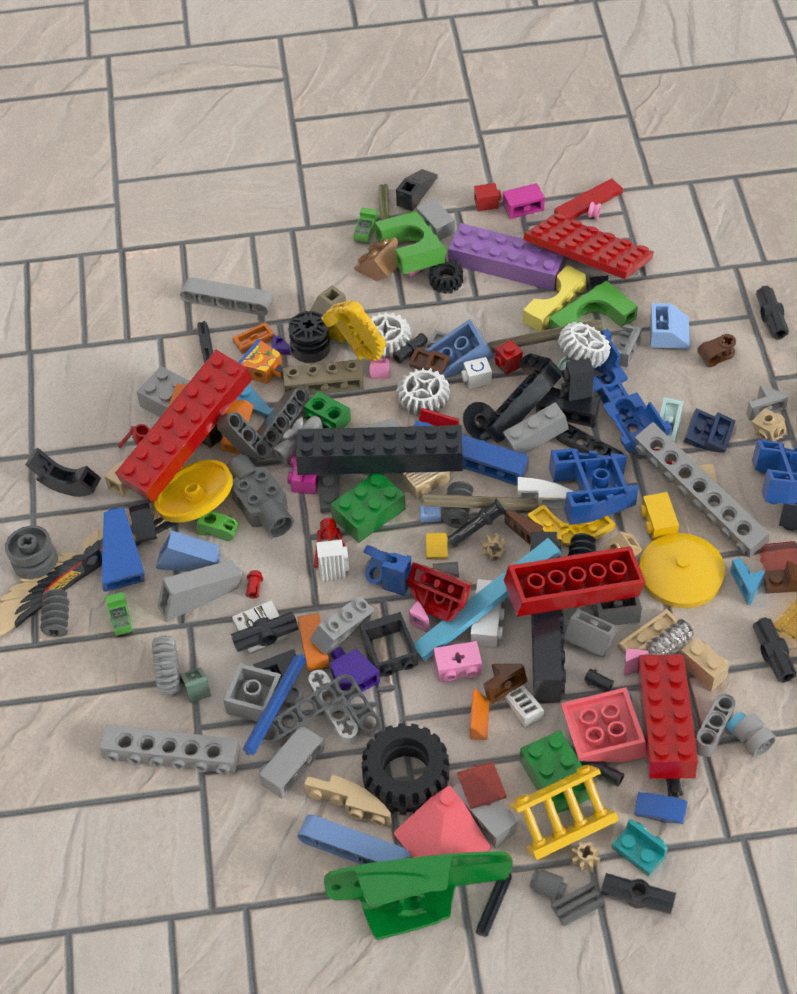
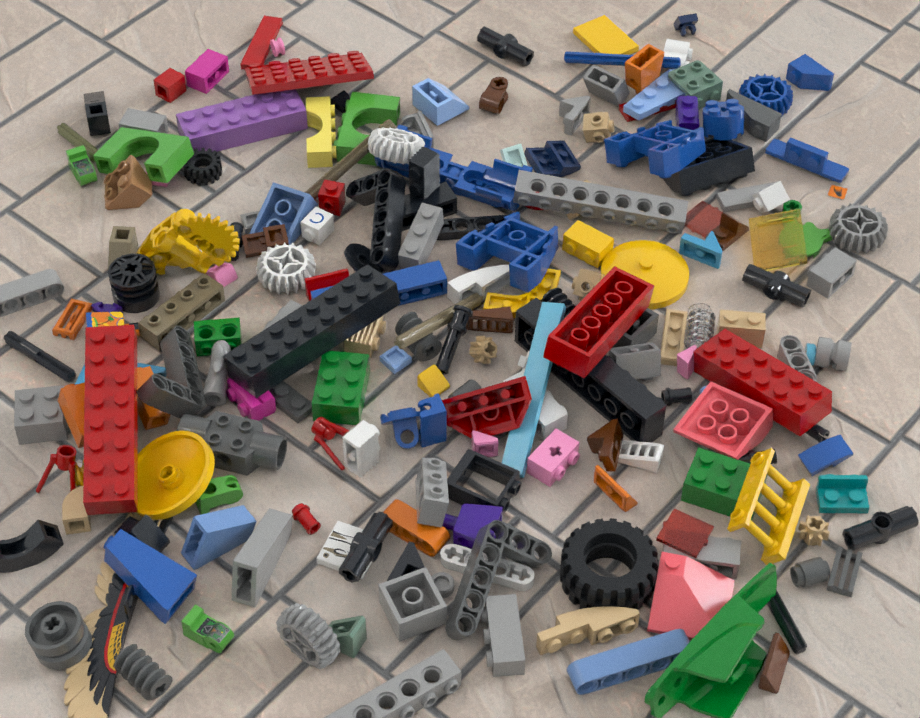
camera: 45 degrees left, 5 degrees down
blue axle [243,654,306,756] -> none
none -> reddish brown slope [758,632,790,694]

